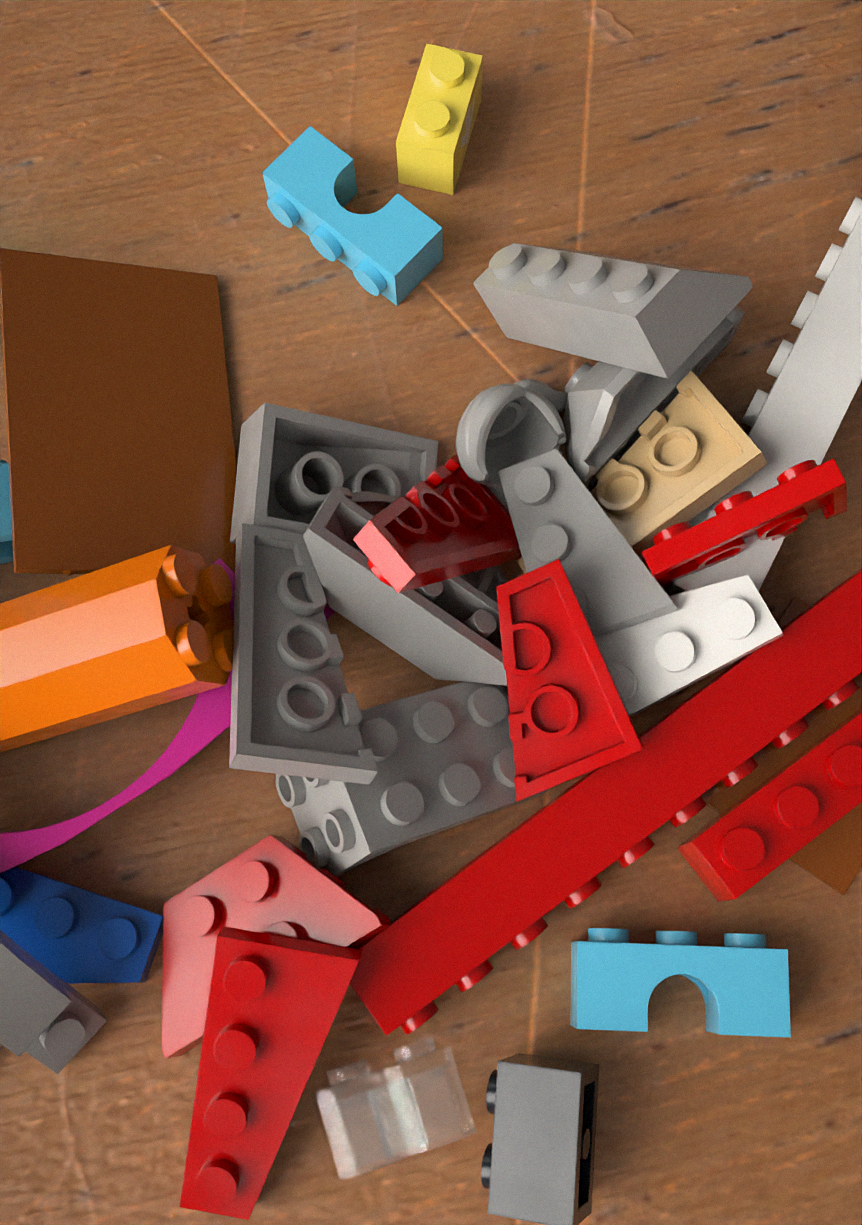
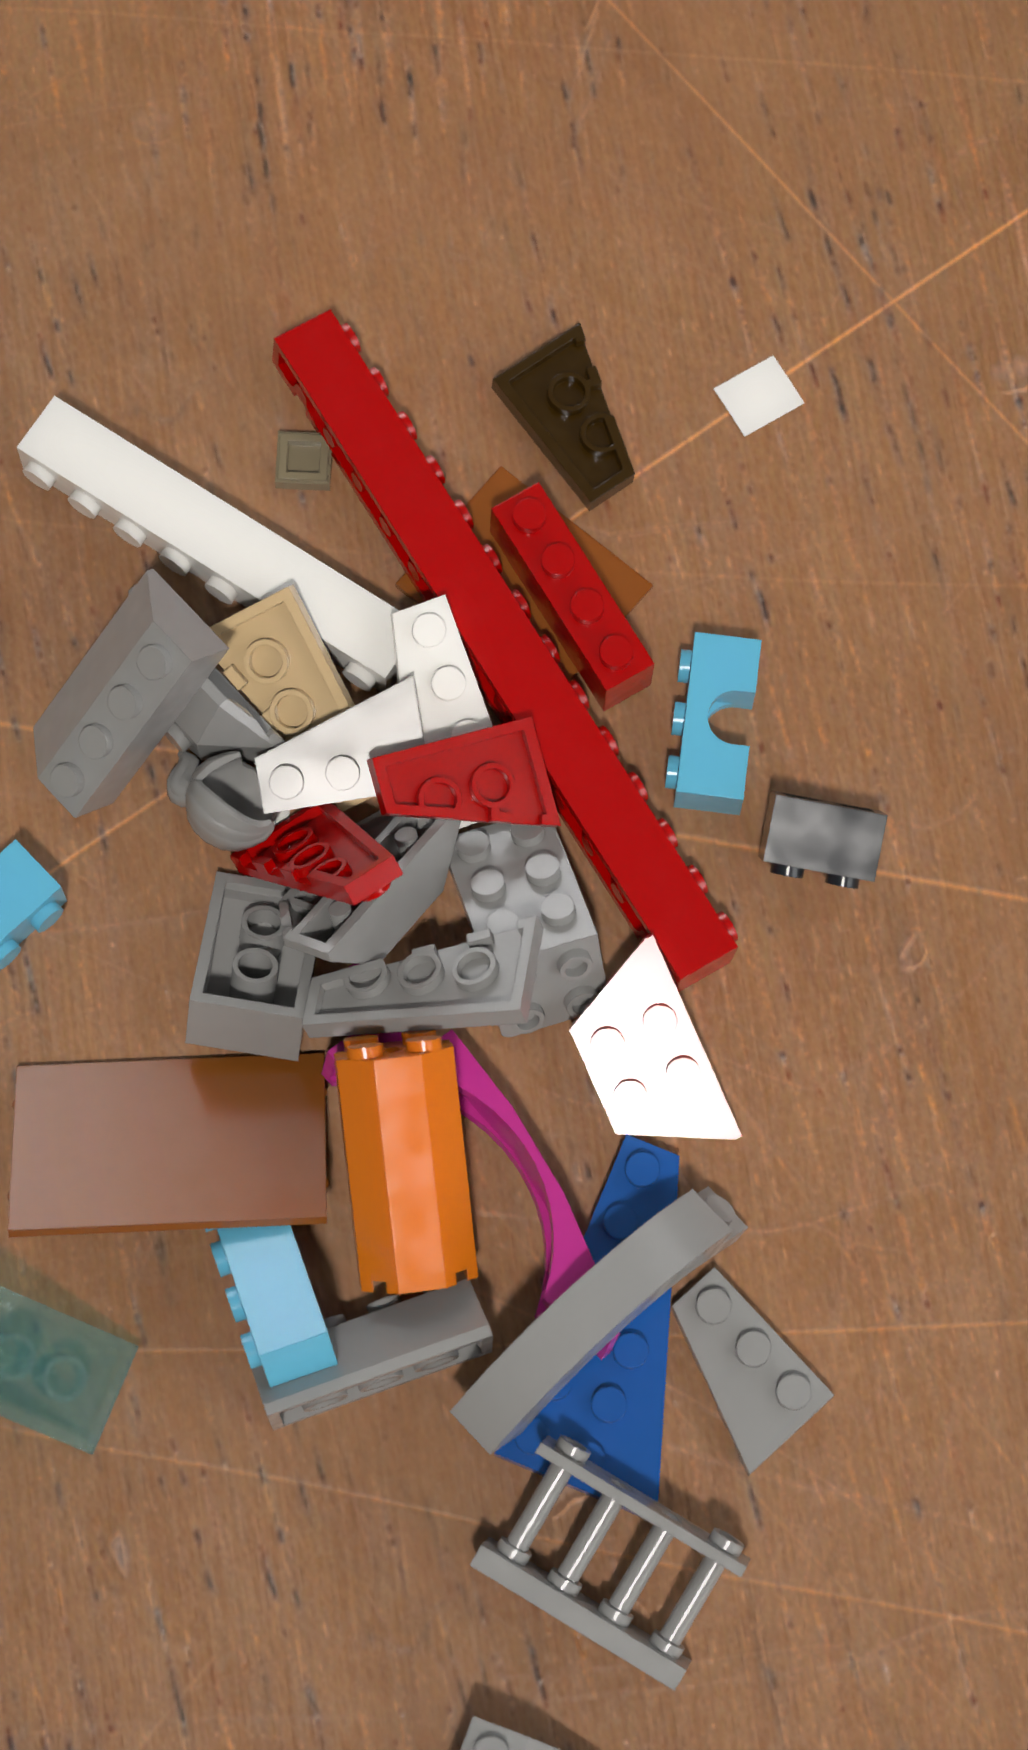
camera: 90 degrees left, 0 degrees up
red wing [179,926,363,1220] -> none
clear brick [315,1036,477,1180] -> none
red wing [642,458,847,586] -> none

